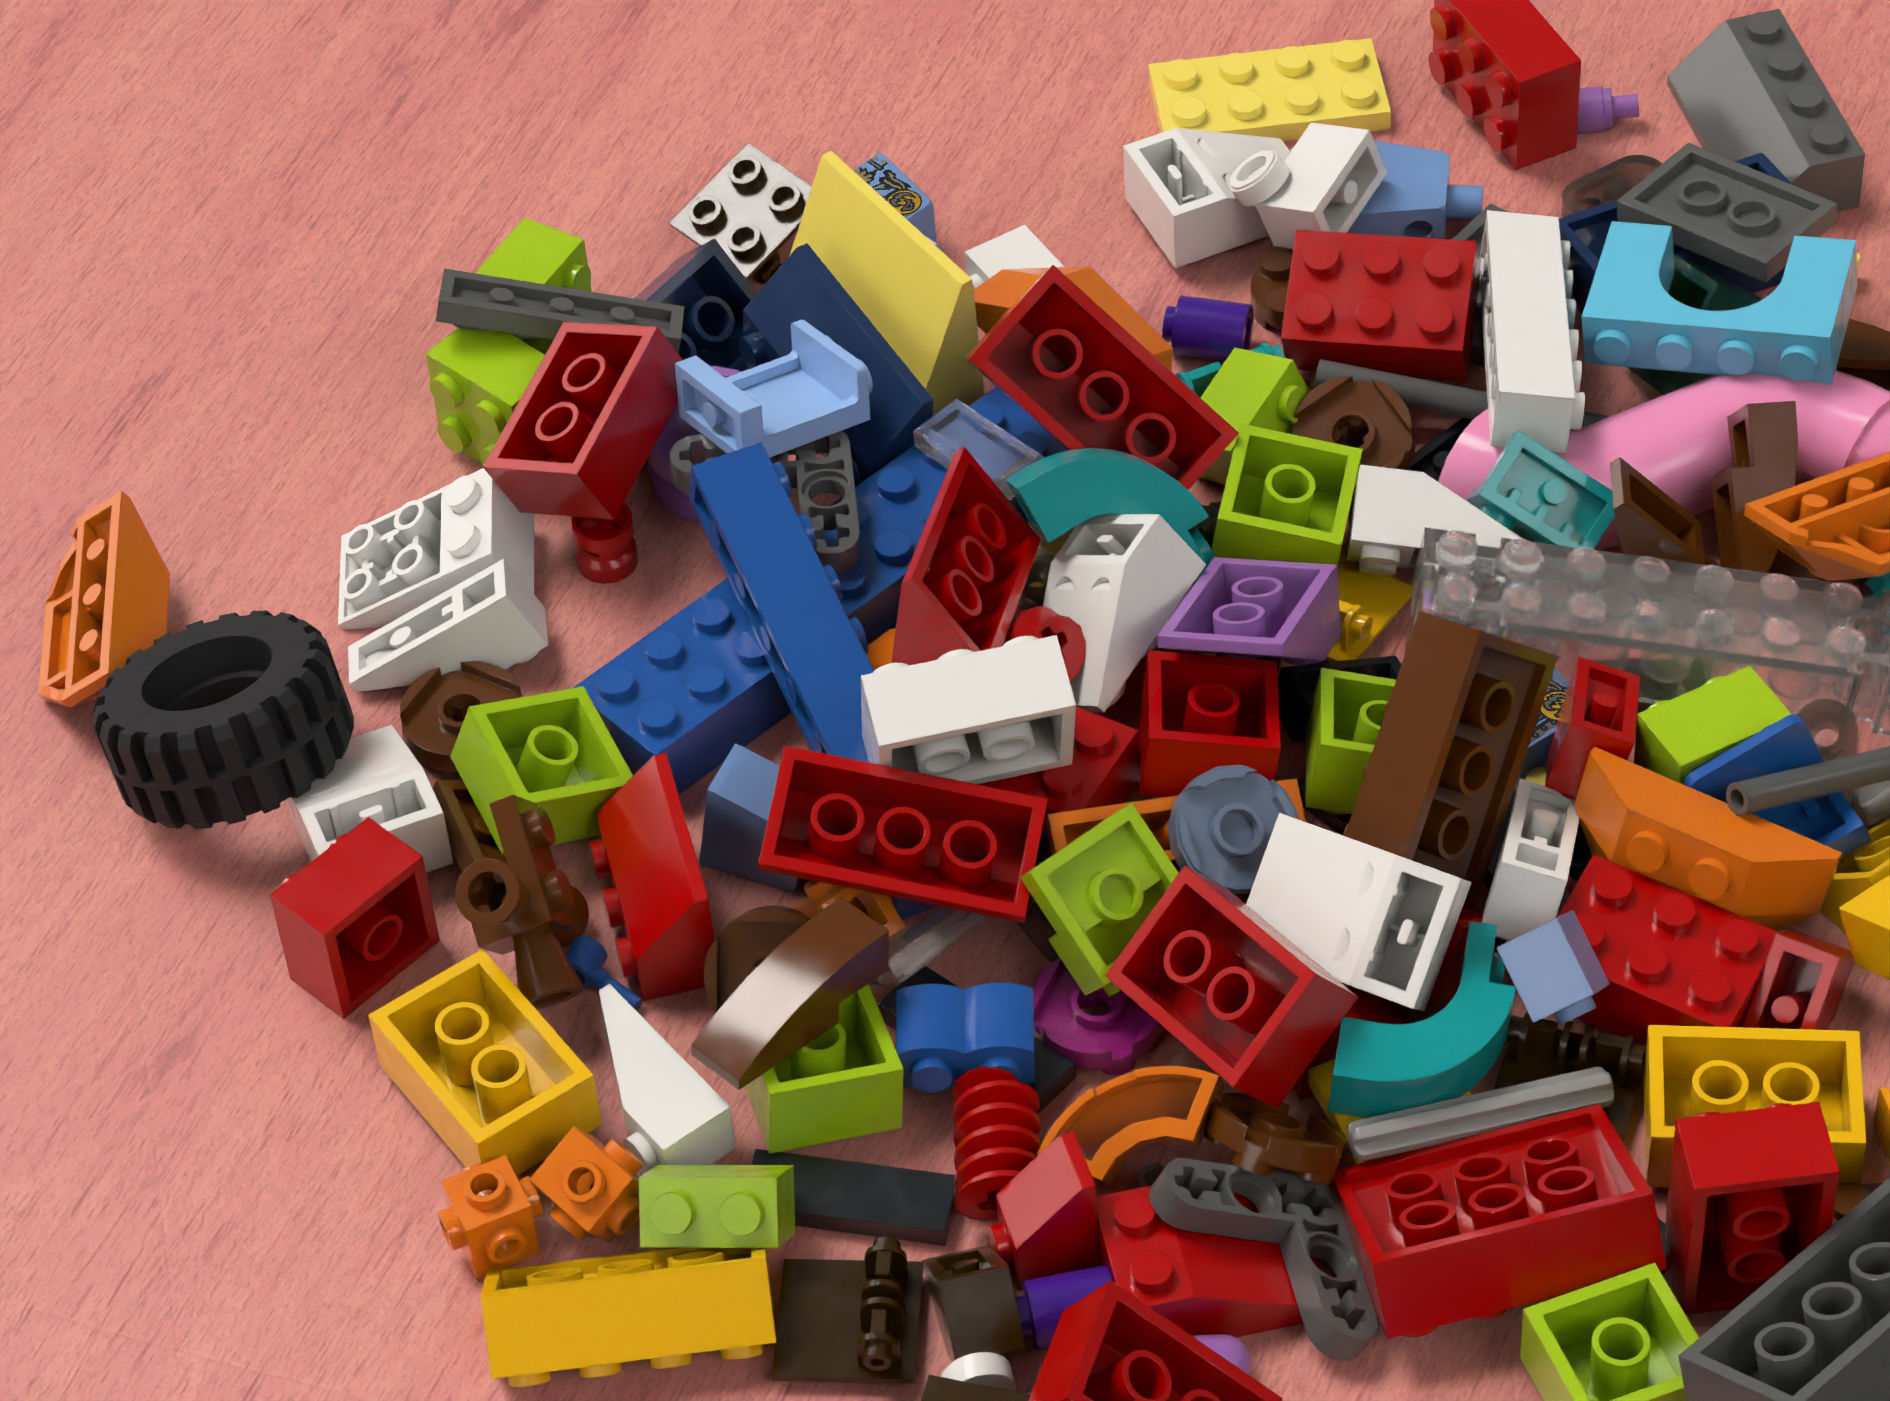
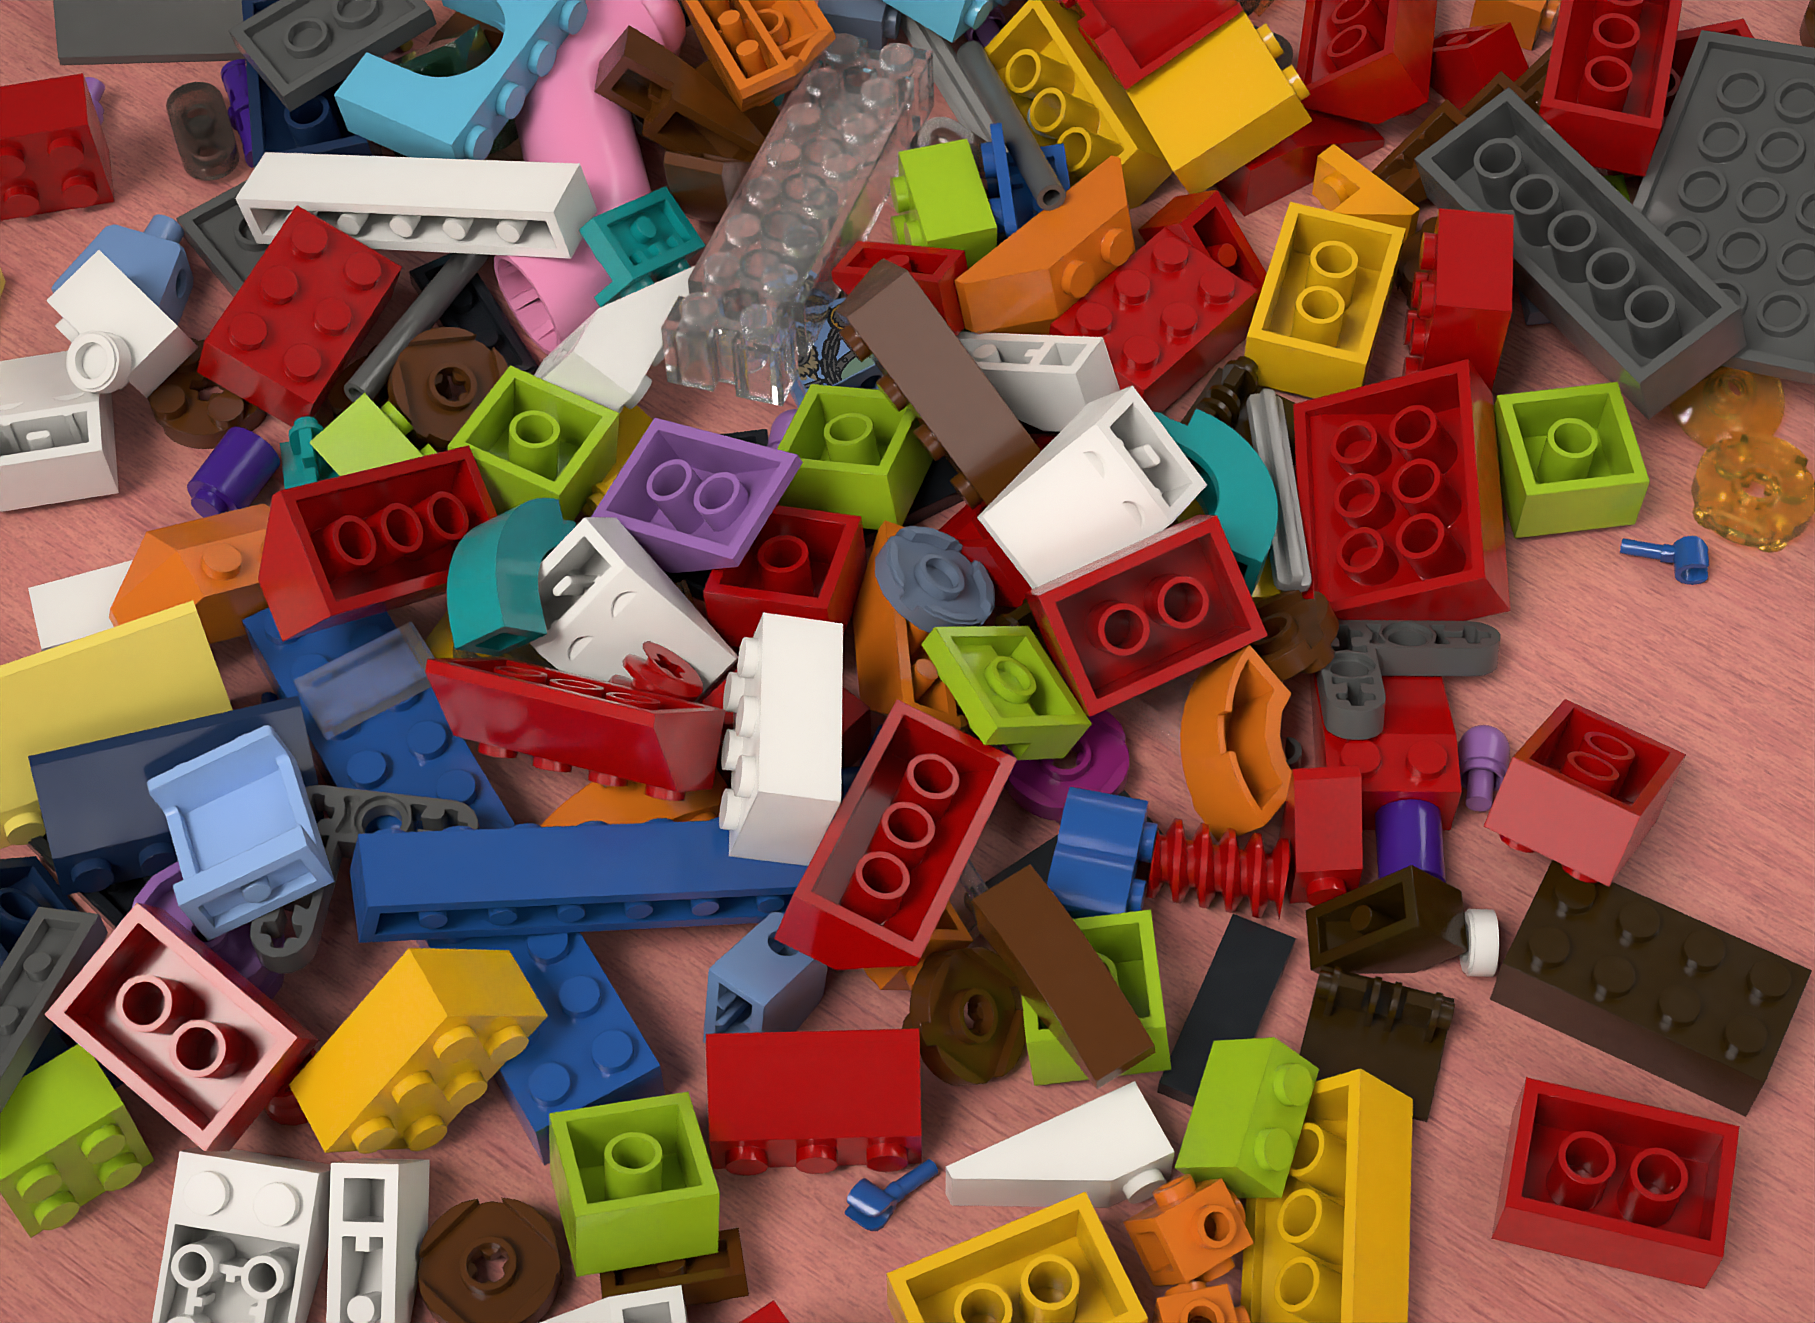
camera: 80 degrees left, 10 degrees up
reddish brown brick [455,795,589,1009] -> none
medium blue brick [1497,910,1610,1025] -> none
none -> yellow brick [289,948,548,1154]

